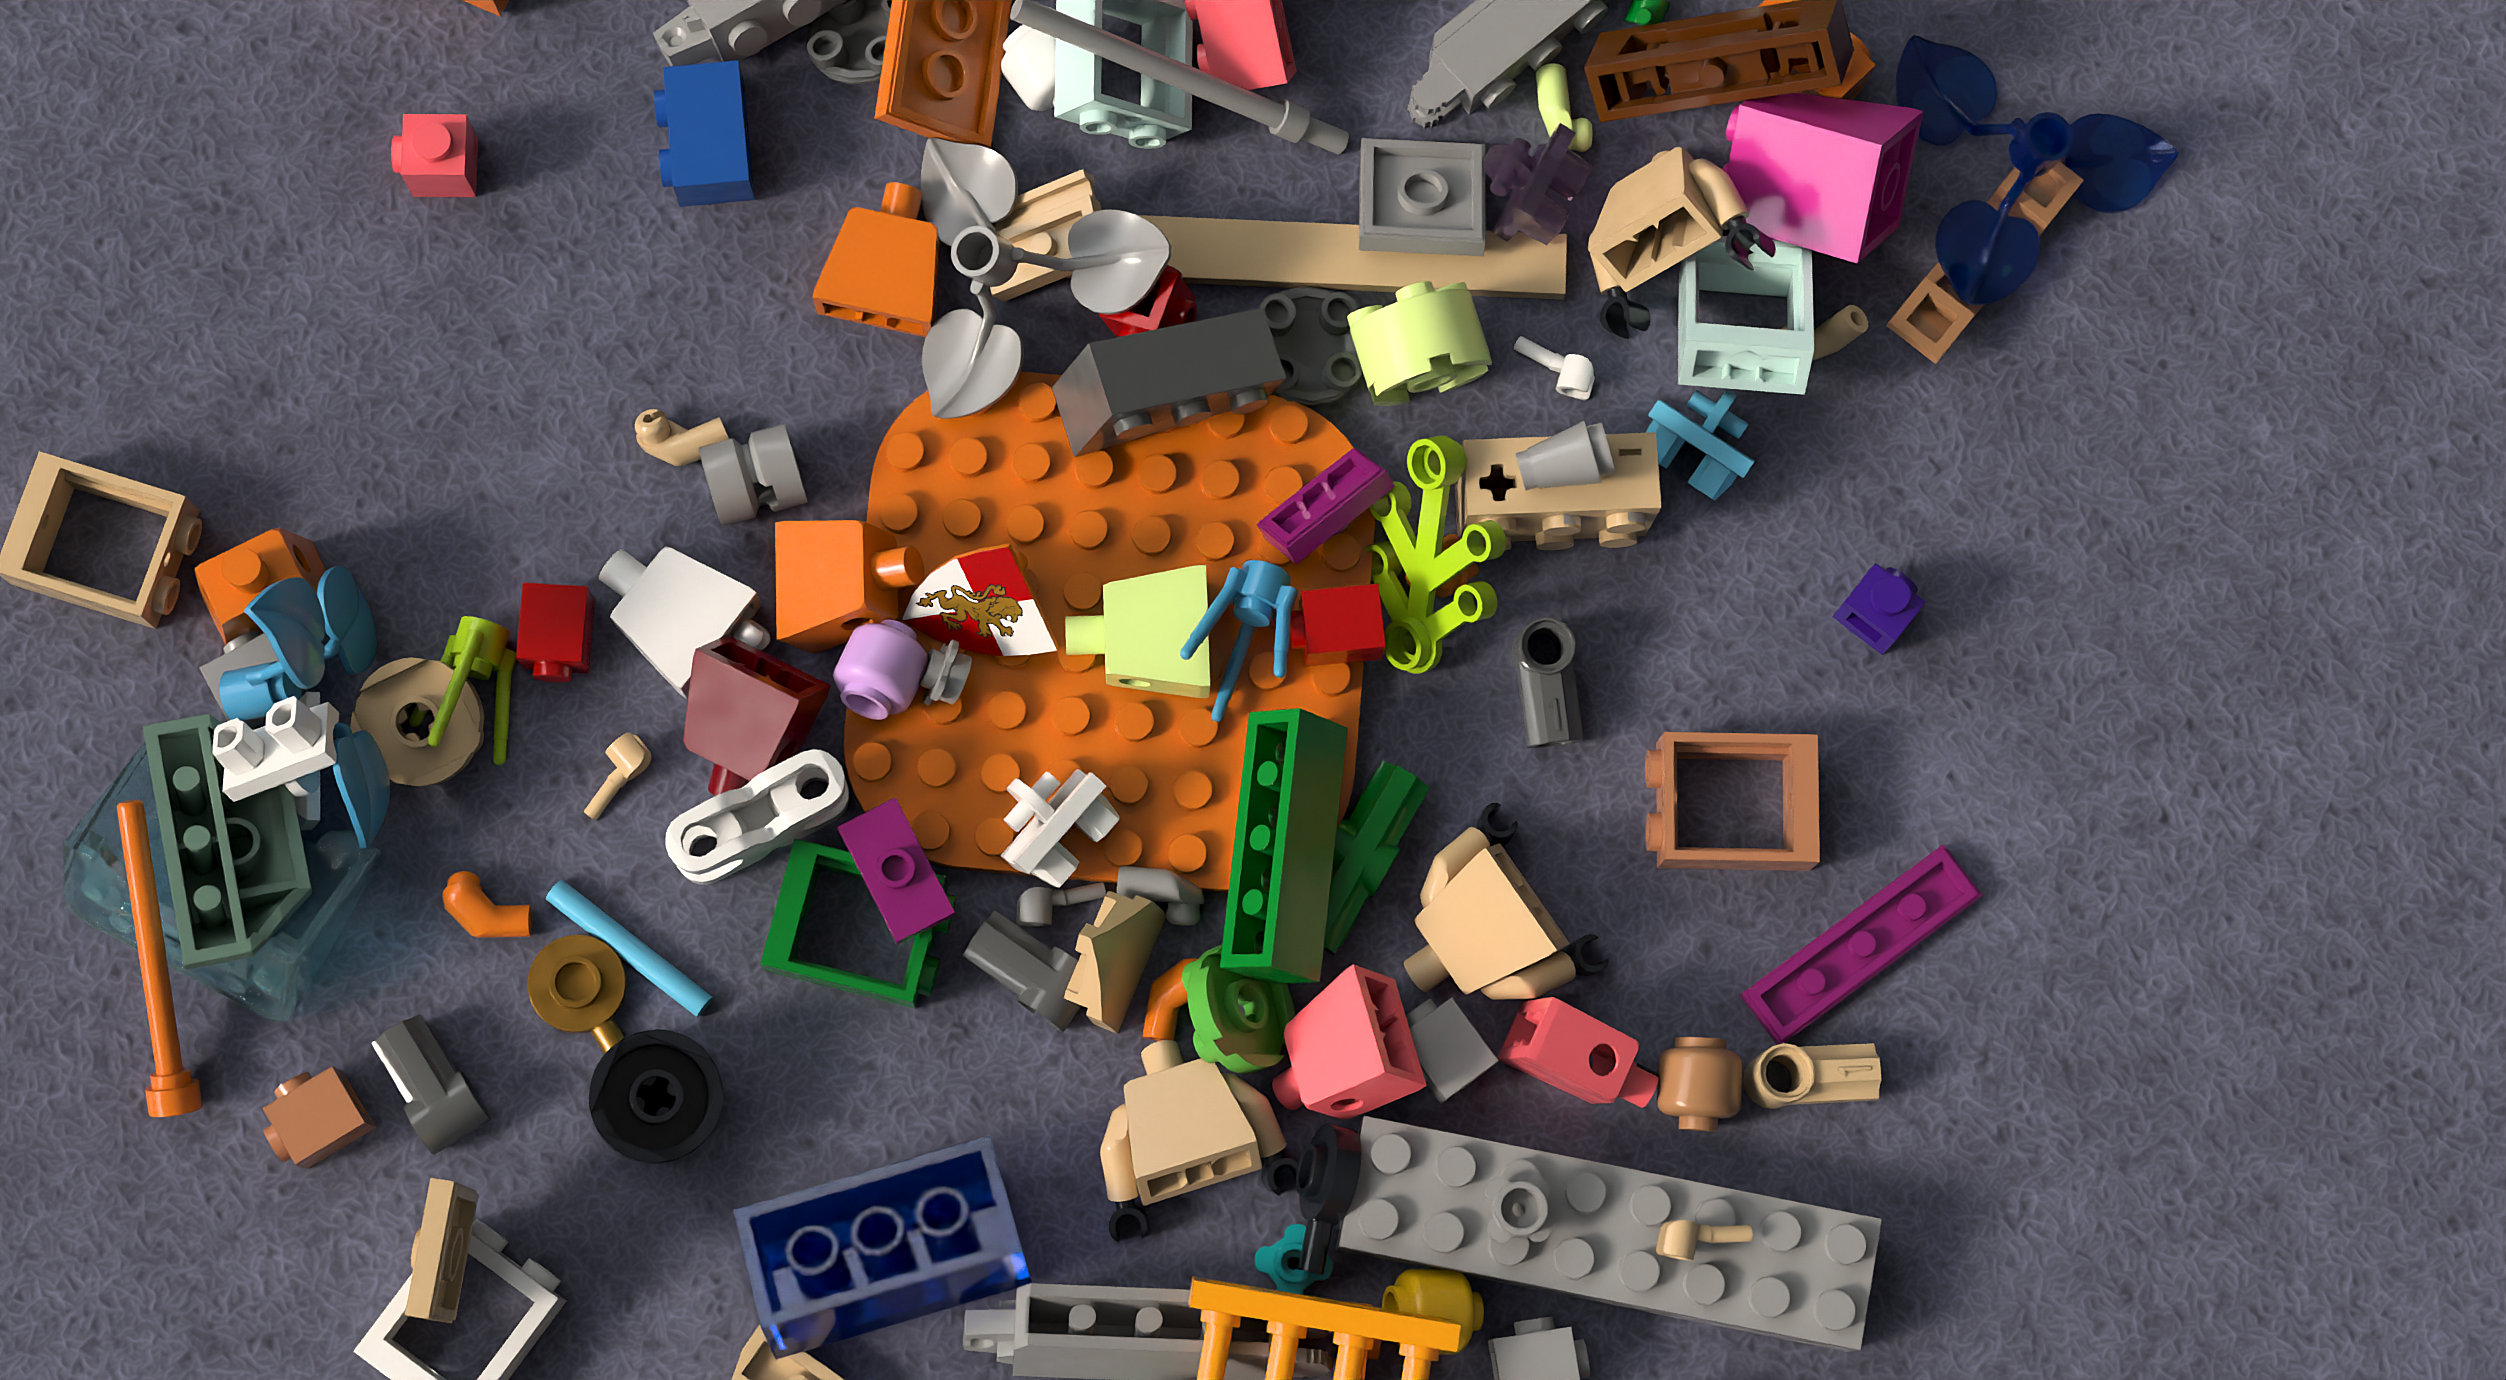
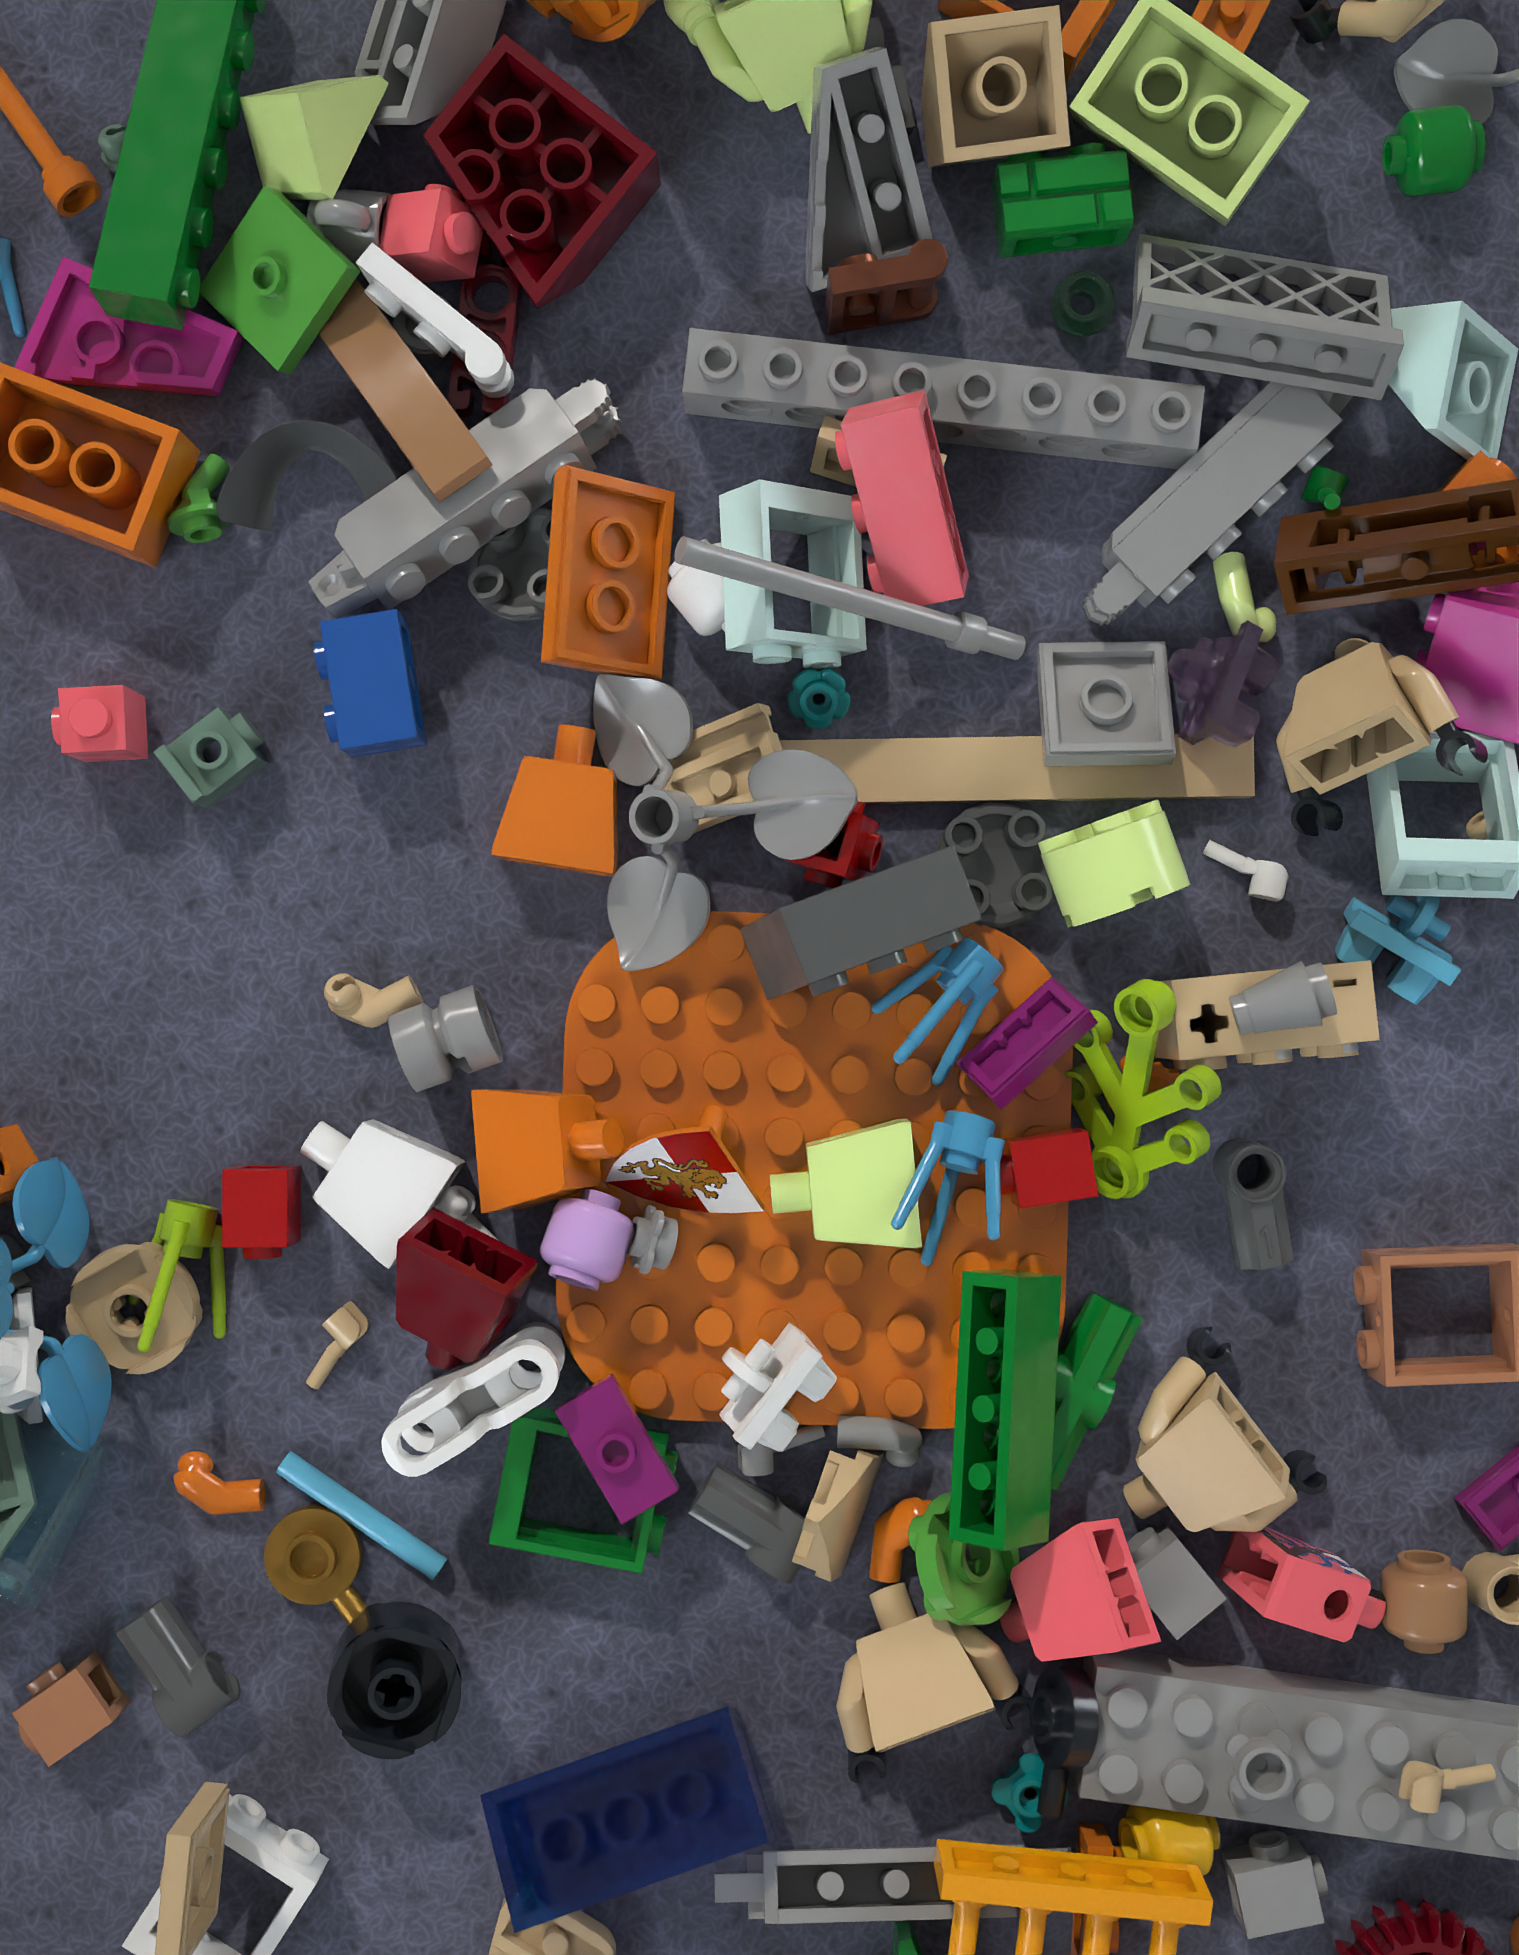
camera: 10 degrees right, 10 degrees up
none -> sand green brick [153,707,268,809]
none -> teal plate [787,668,850,729]
none -> dark azure plant [871,937,1004,1086]

